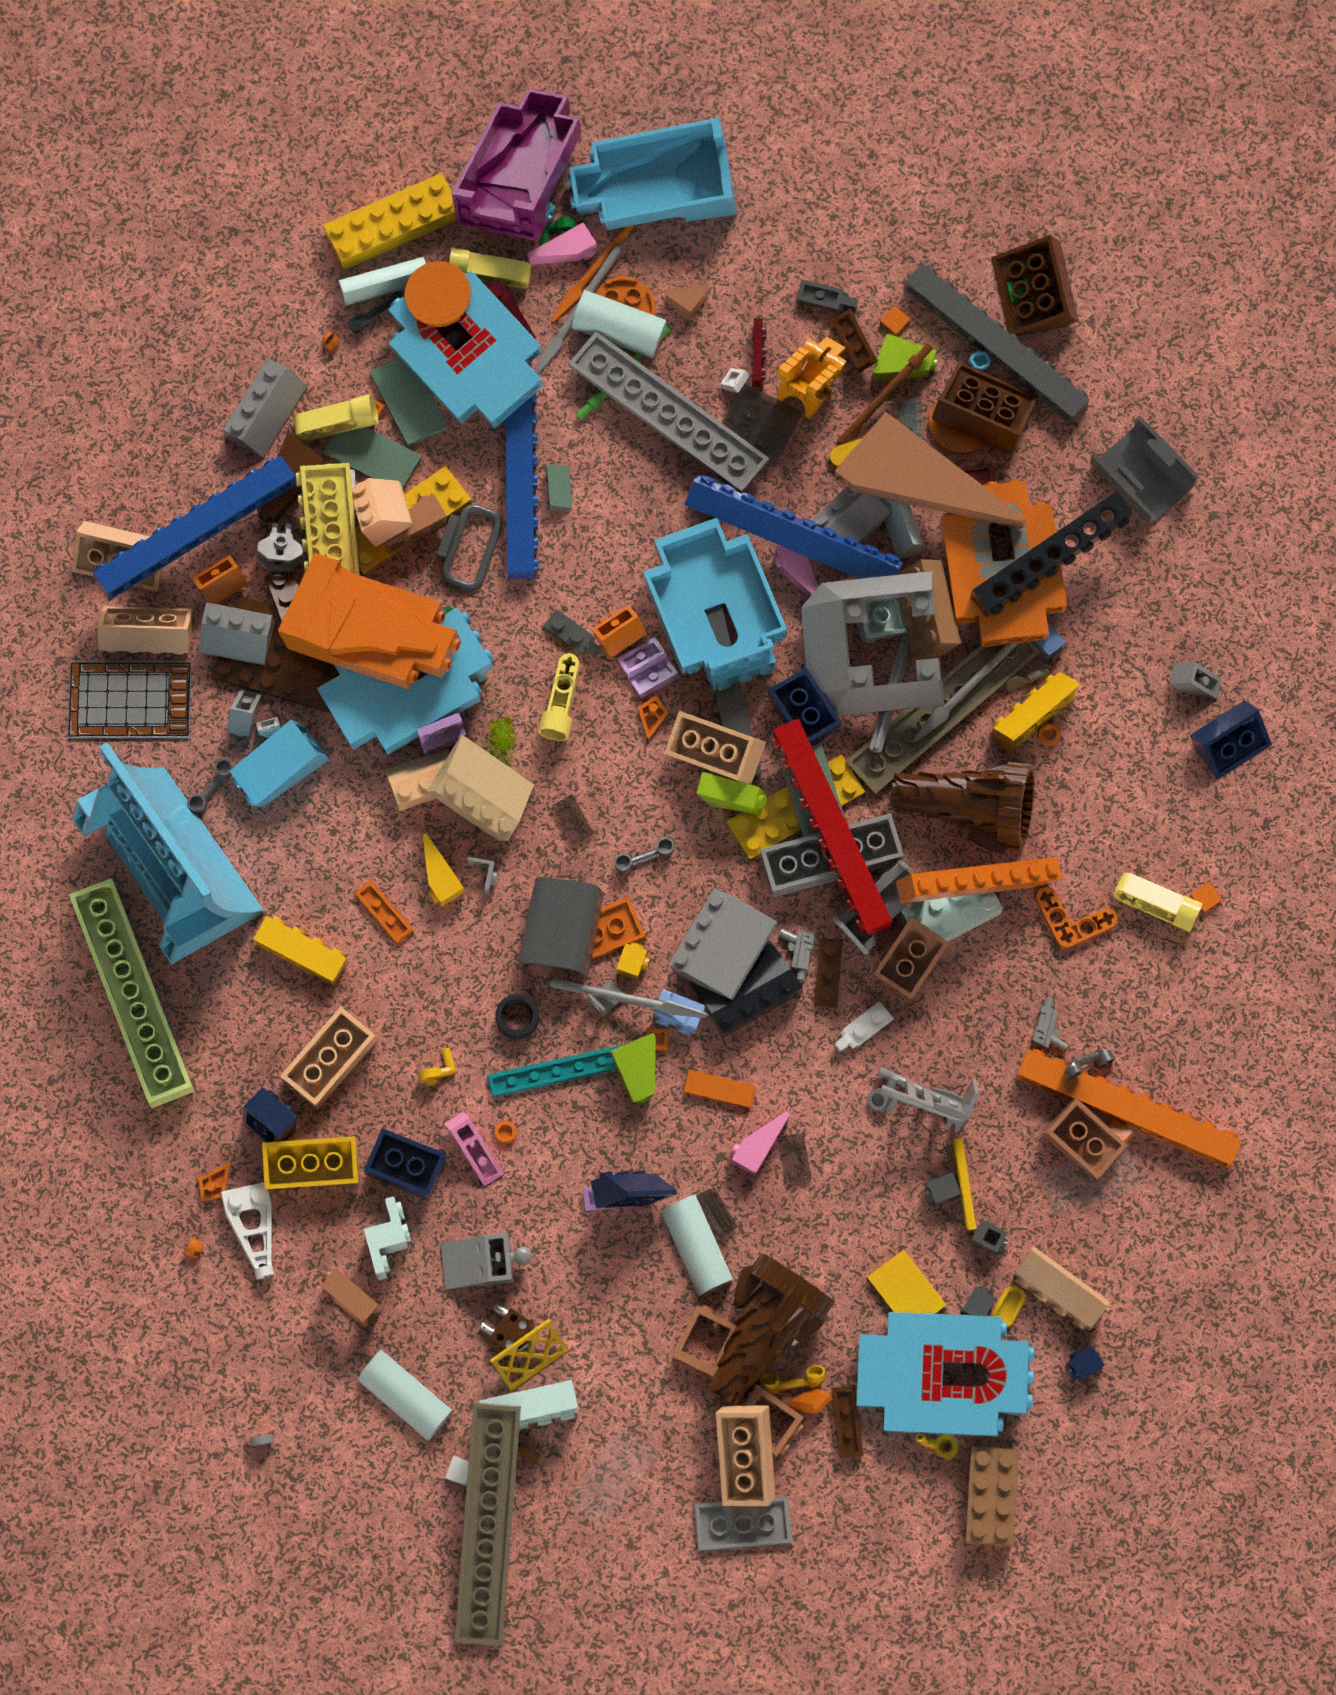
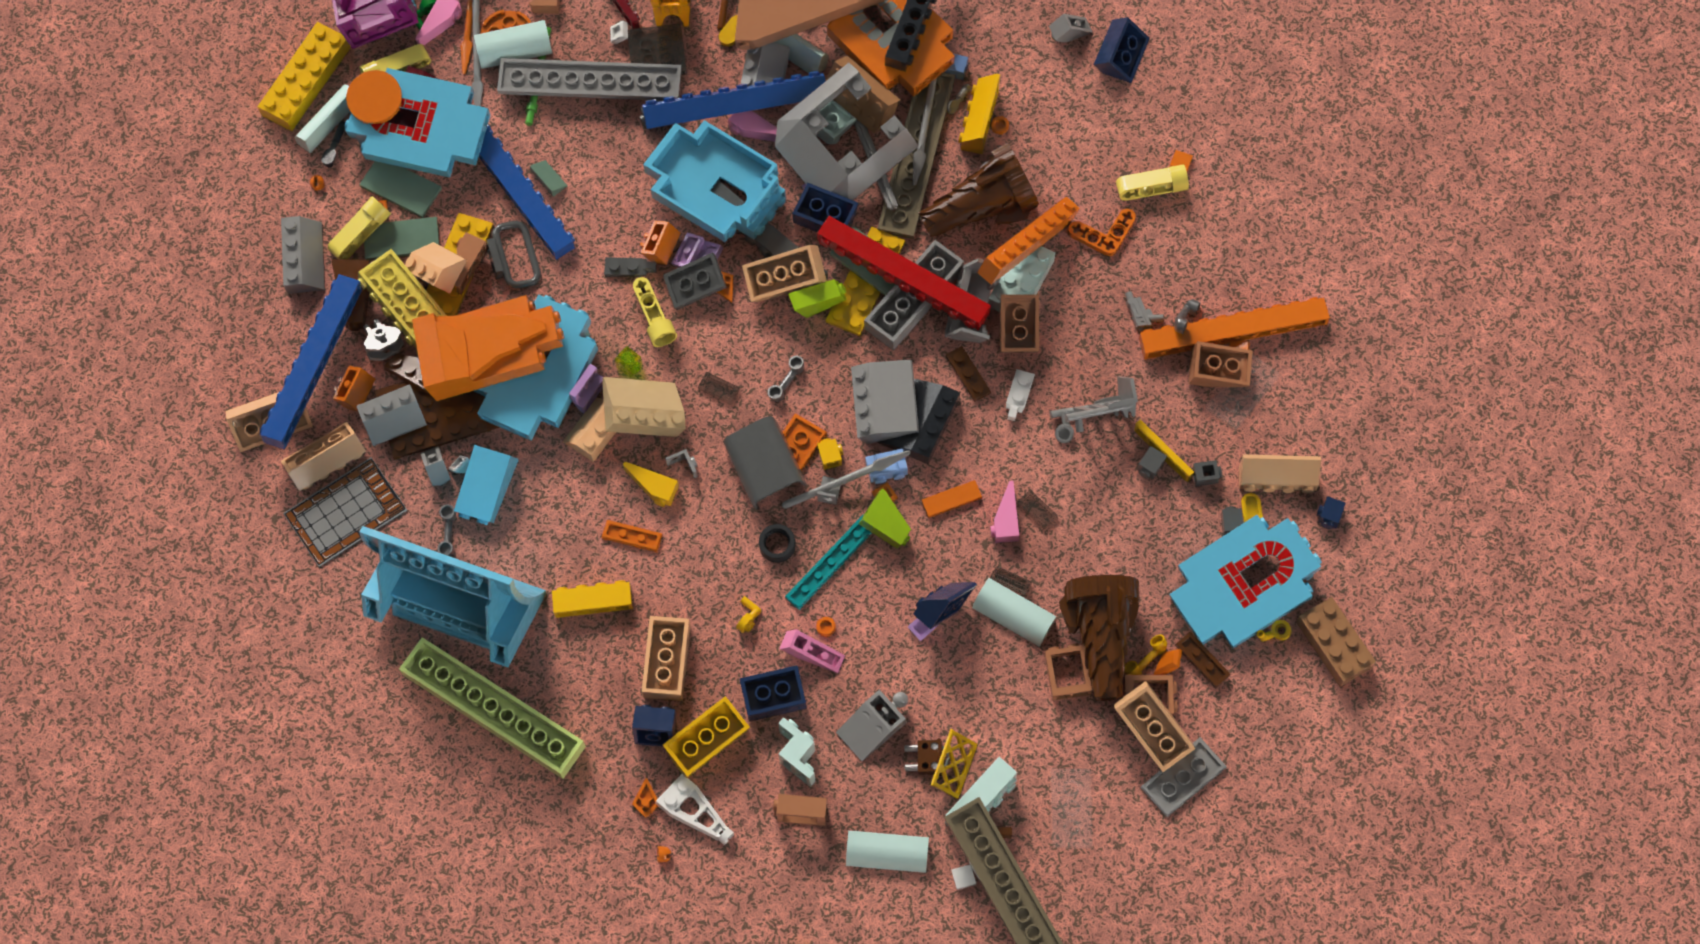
camera: 30 degrees left, 5 degrees down
light grey piece [779,928,815,982] -> none
yellow tile [867,1250,946,1314] -> none
none -> dark grey plate [663,252,727,310]

